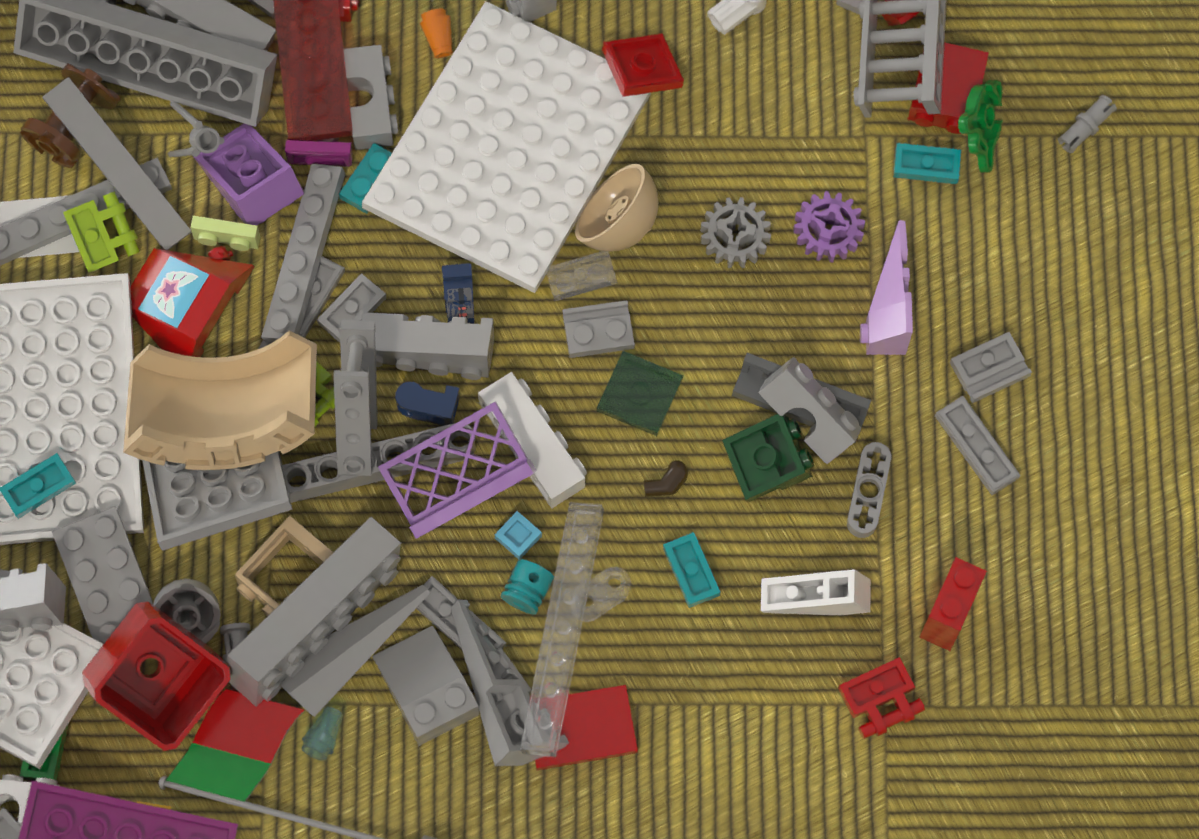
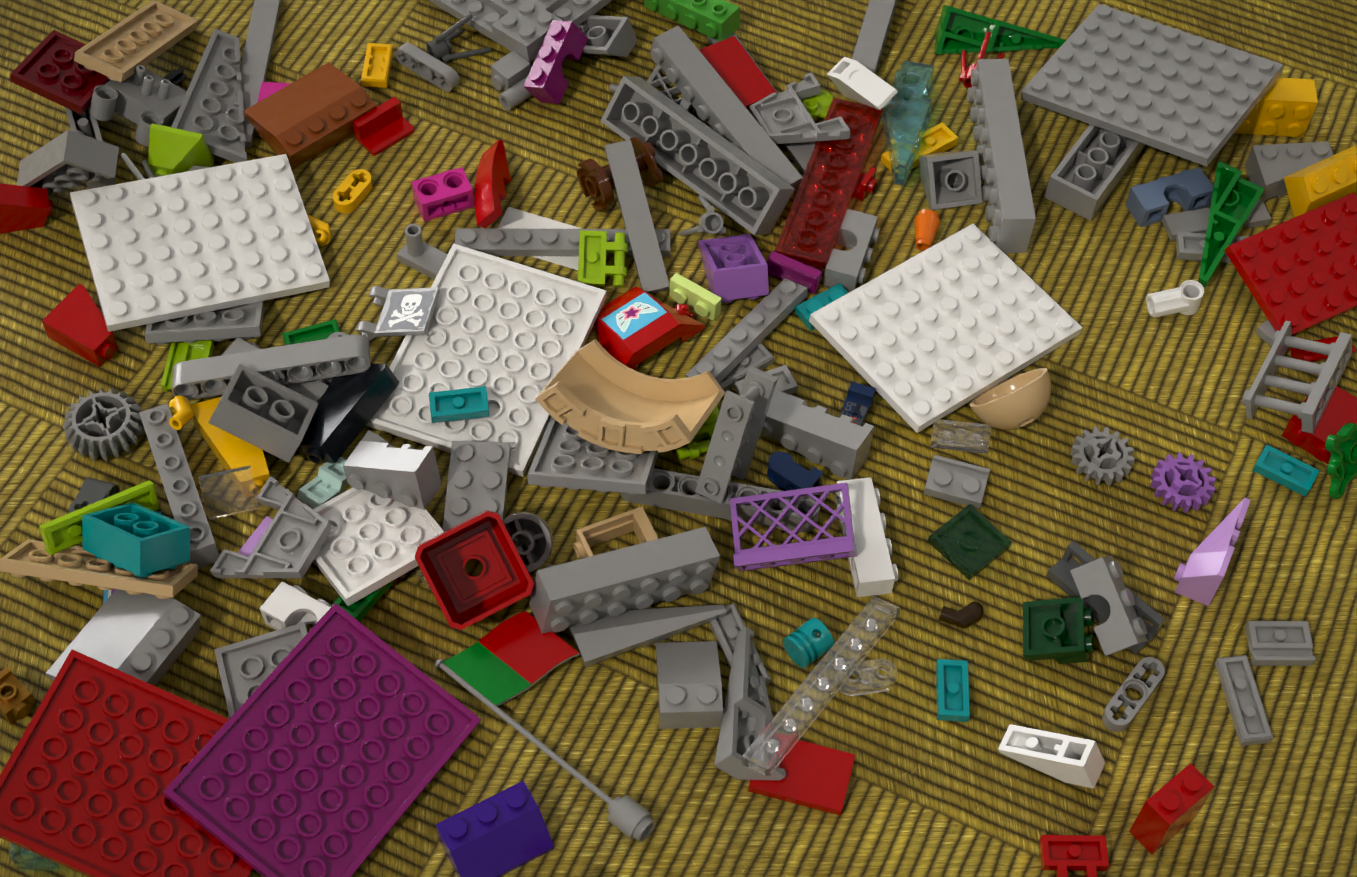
camera: 25 degrees right, 15 degrees down
clear light blue cone [301,707,343,760] -> none
medium azure plate [494,511,542,560] -> none
red tile [602,33,684,97] -> none

